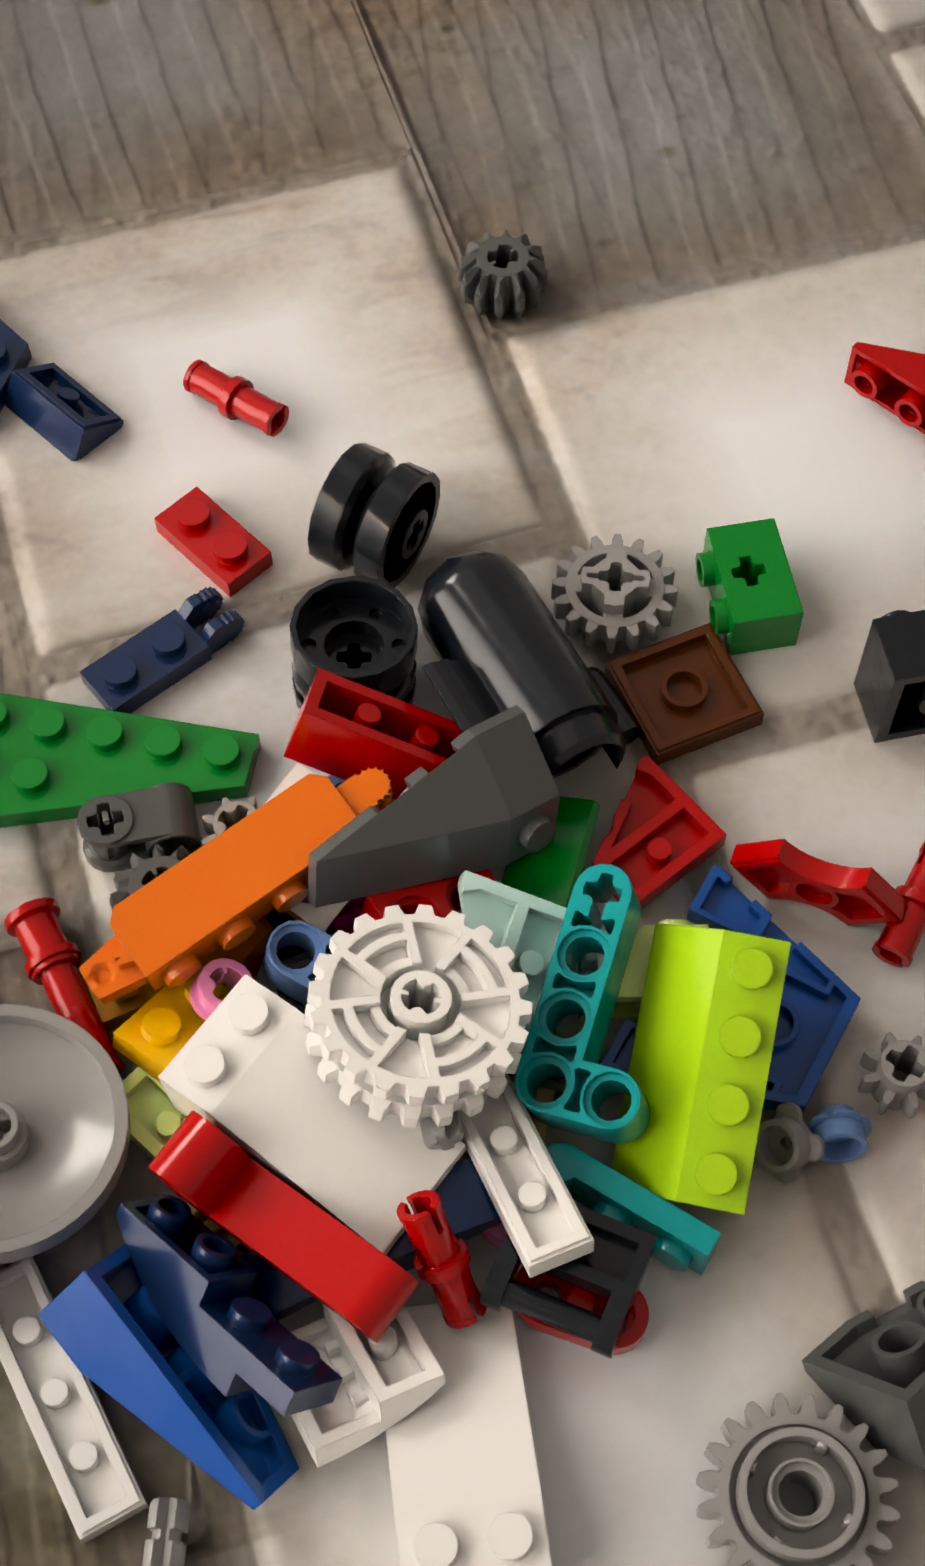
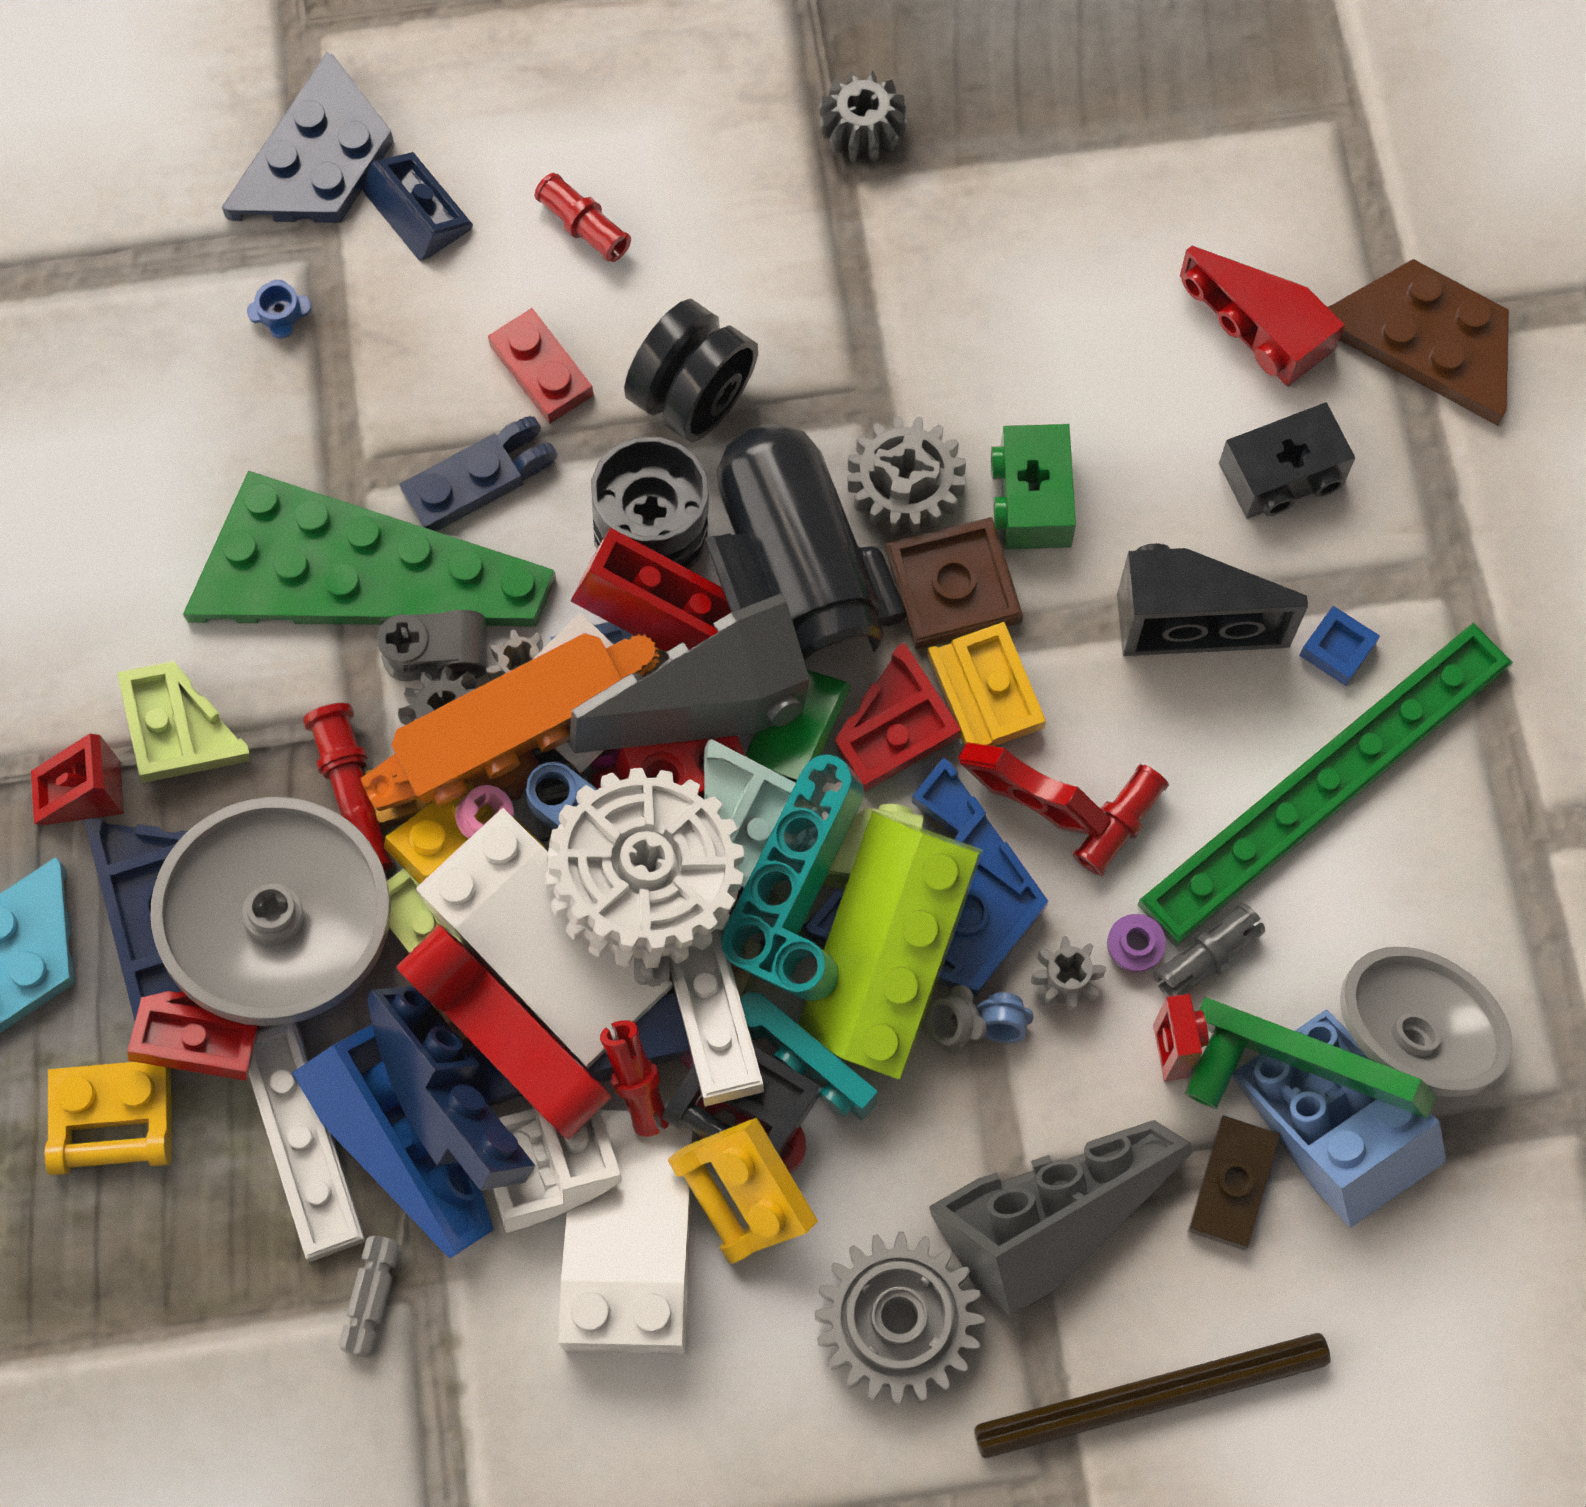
camera: 10 degrees right, 10 degrees up
none -> yellow plate [668,1118,818,1264]
none -> yellow plate [928,622,1046,746]

